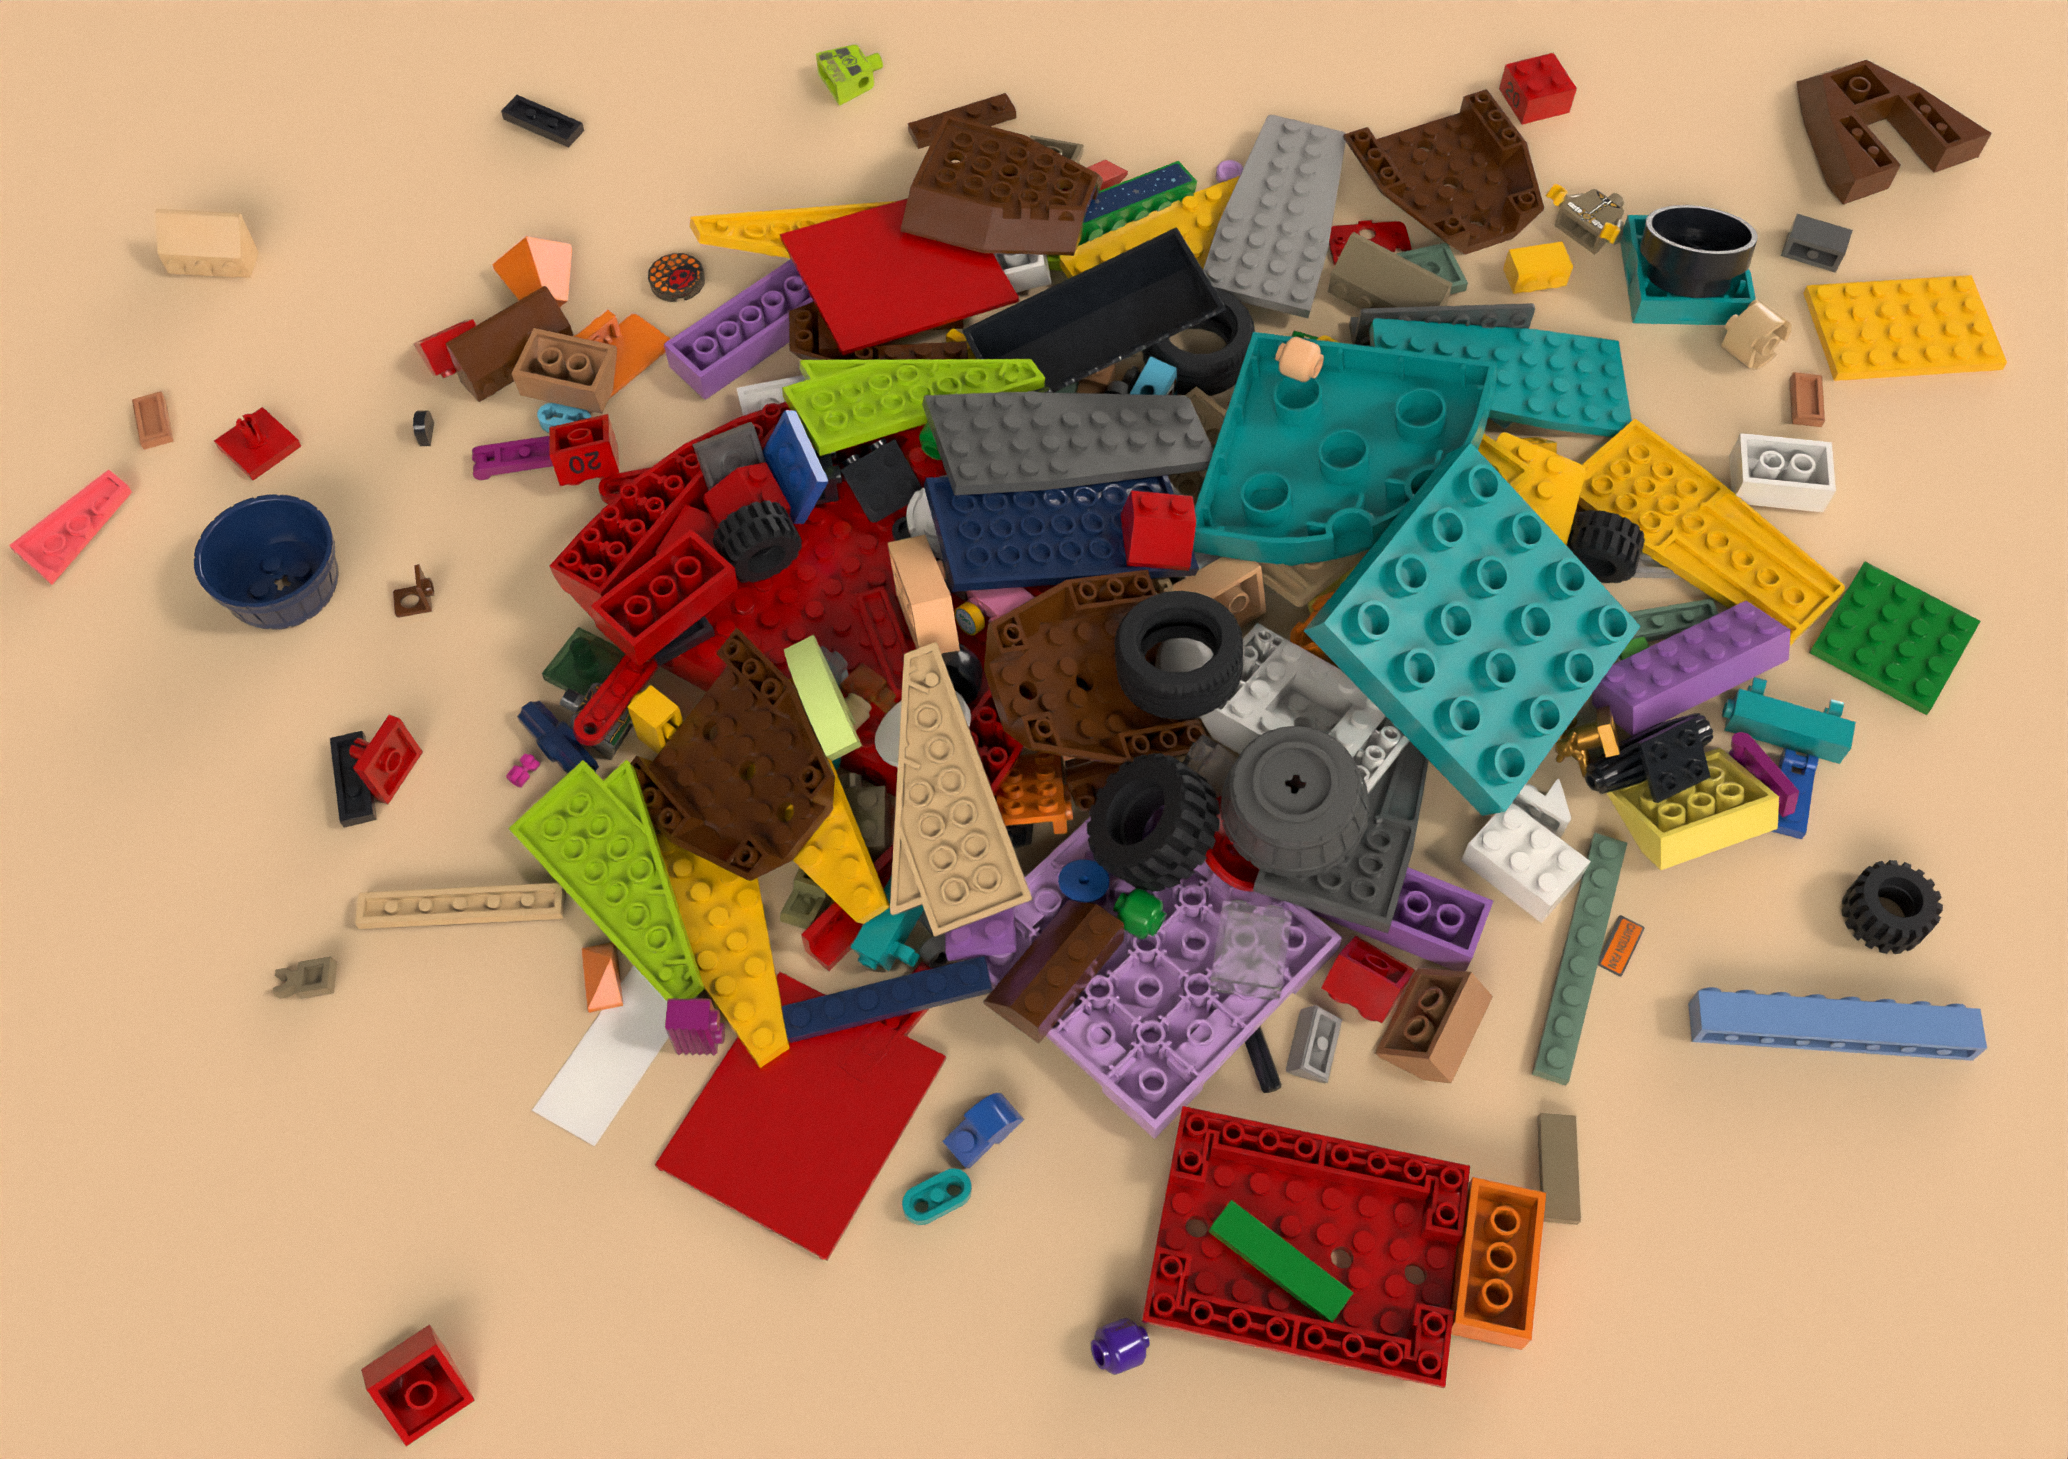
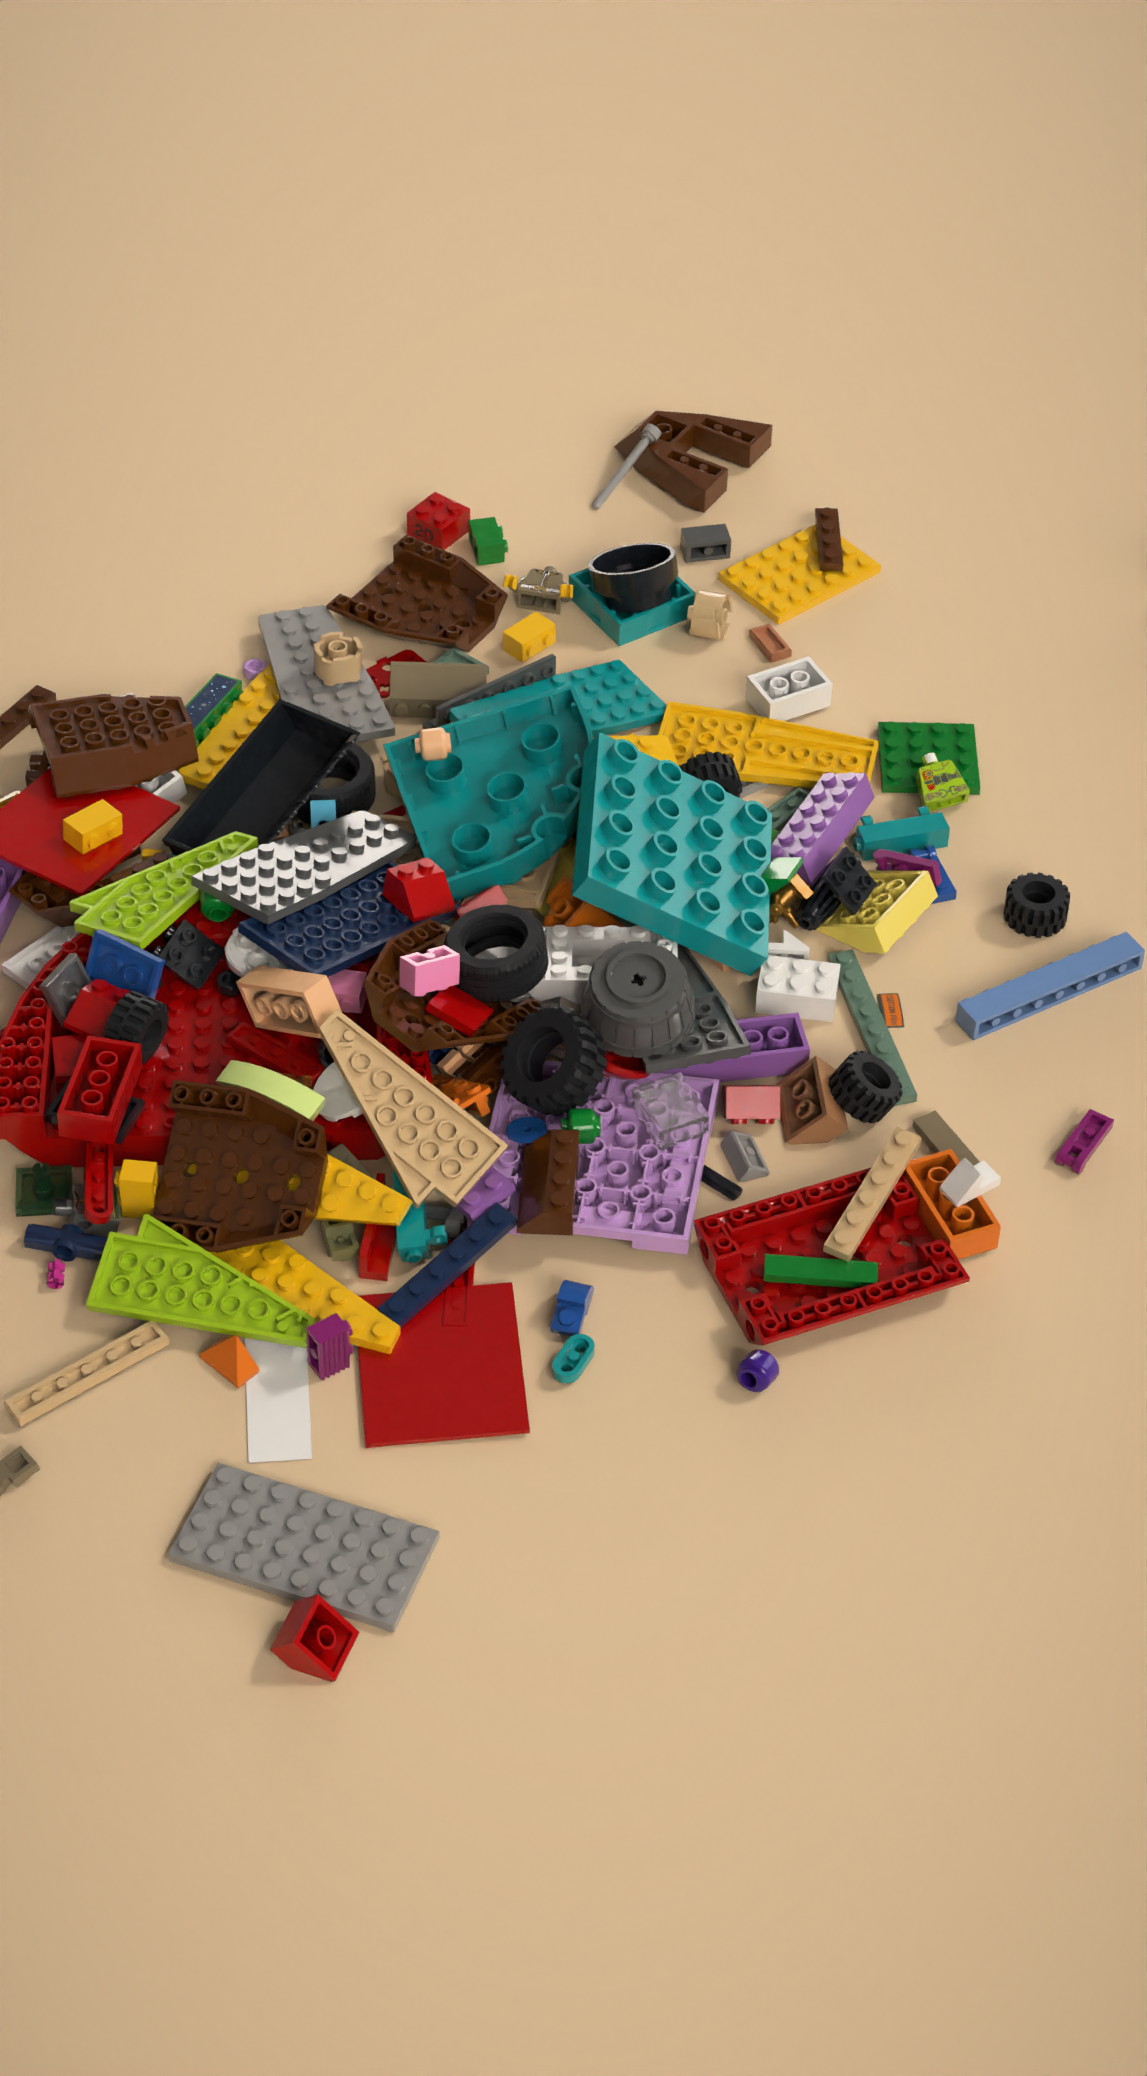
camera: 35 degrees left, 15 degrees down
none -> yellow brick [63,799,123,854]
none -> light grey plate [168,1463,439,1633]
none -> tan brick [314,632,362,686]
none -> bright pink brick [399,945,460,997]
none -> red tile [425,986,494,1038]
none -> slope [453,885,508,921]
none -> green brick [468,517,508,565]
none -> light grey piece [592,423,661,510]
none -> slope [761,857,804,893]
none -> reddish brown plate [815,507,843,571]
none -> tan plate [823,1127,922,1262]
none -> black tyre [829,1051,903,1124]
none -> torso [916,753,970,812]
none -> white slope [939,1158,1001,1208]
none -> magenta plate [1055,1109,1114,1174]

